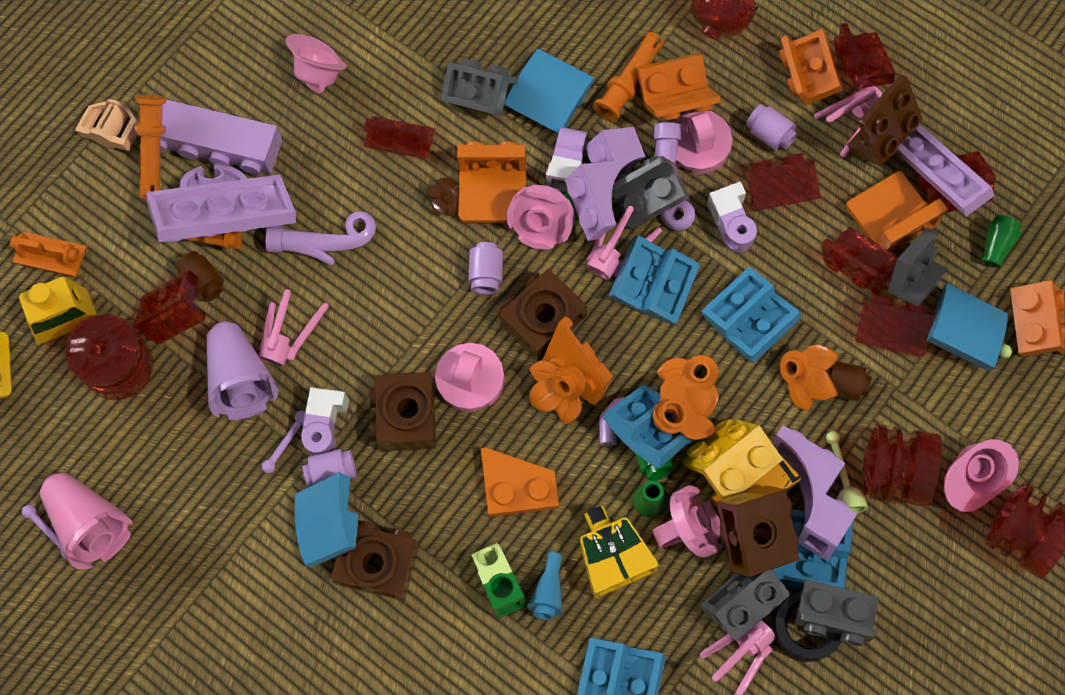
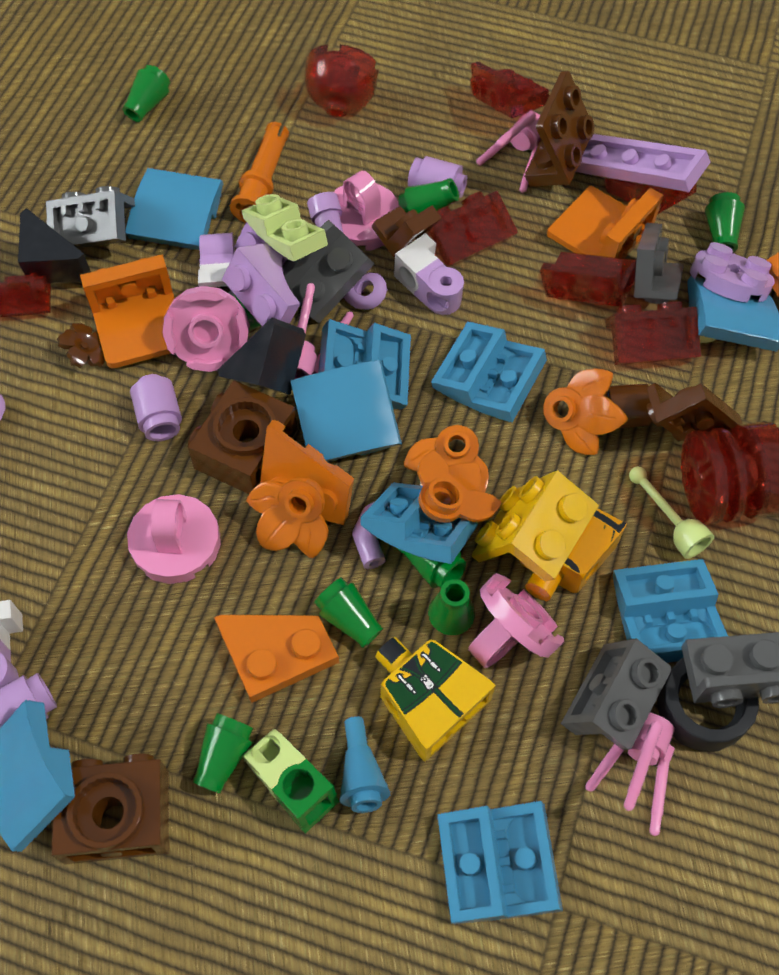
camera: 25 degrees left, 10 degrees down
reddish brown brick [369,372,436,452] -> none
orange bracket [636,52,721,120] -> none
reddish brown brick [717,485,800,577] -> none
lavender arch [772,425,857,561] -> none
orange bracket [779,29,844,105] -> none
none -> black slope [18,208,91,285]
none -> green cone [192,713,253,794]
none -> black slope [218,317,306,395]
none -> yellowish green slope [242,194,328,262]
none -> dark azure slope [291,360,402,462]
none -> green cone [314,577,384,648]
none -> reddish brown bracket [372,205,442,257]
none -> green cone [398,178,459,214]
none -> reddish brown bracket [647,383,744,451]
none -> lavender plate [690,242,775,302]

